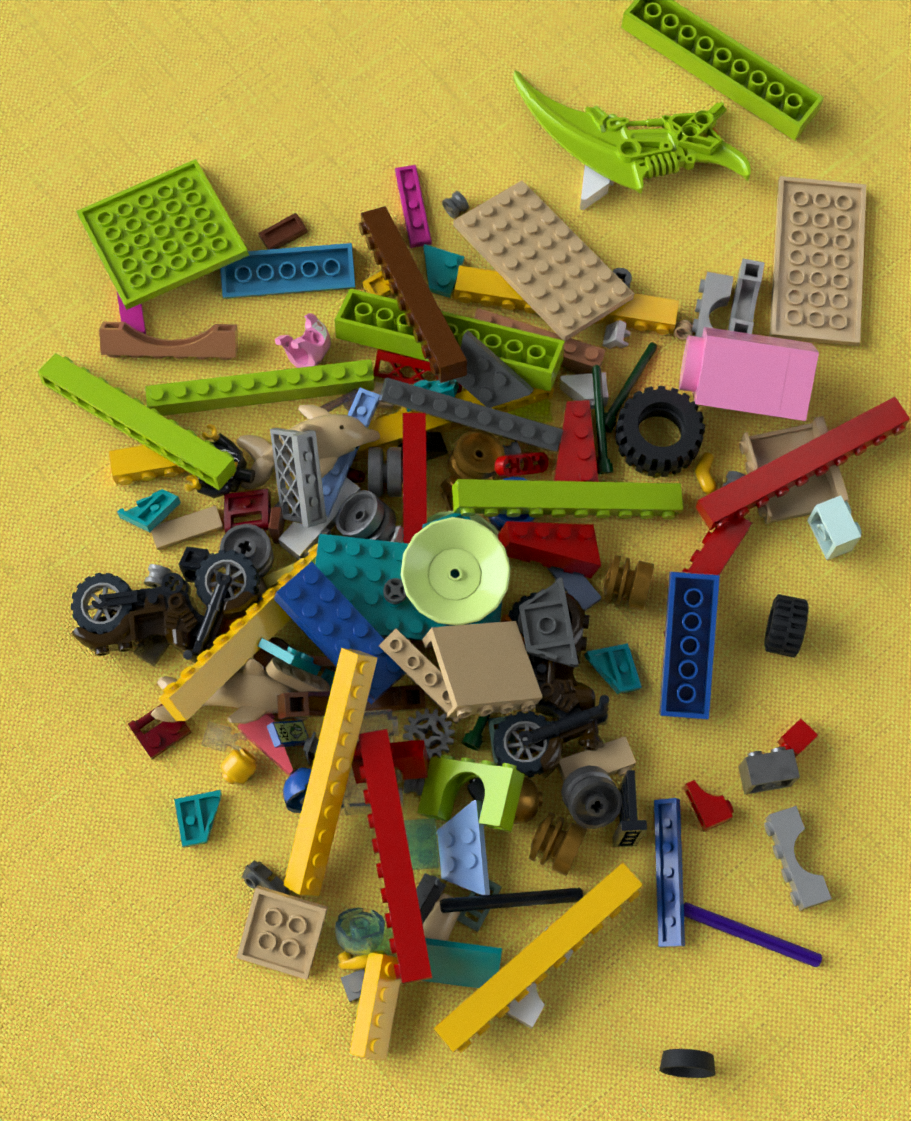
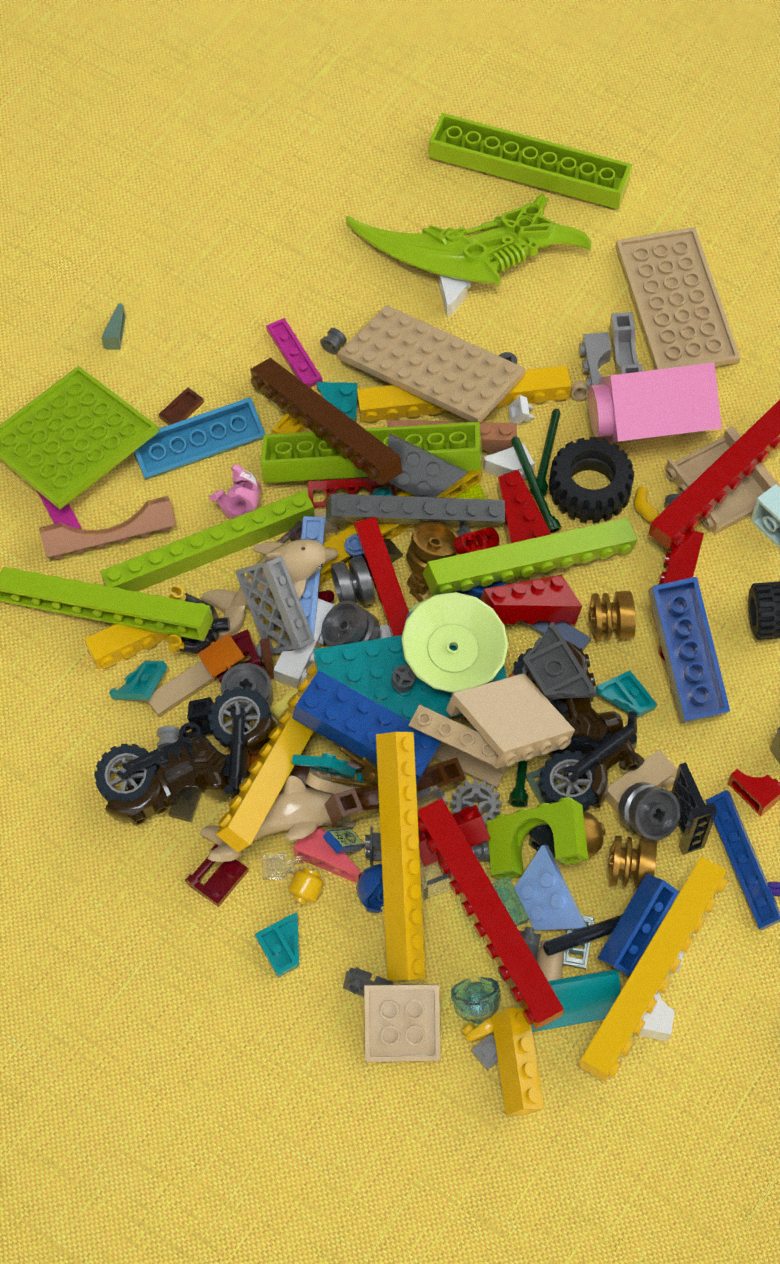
camera: 15 degrees left, 10 degrees down
none -> sand green slope [101,303,126,350]
none -> orange piece [198,633,245,678]
none -> pearl gold plant [331,747,378,788]
none -> medium blue plate [344,534,363,556]
none -> blue brick [598,874,679,977]

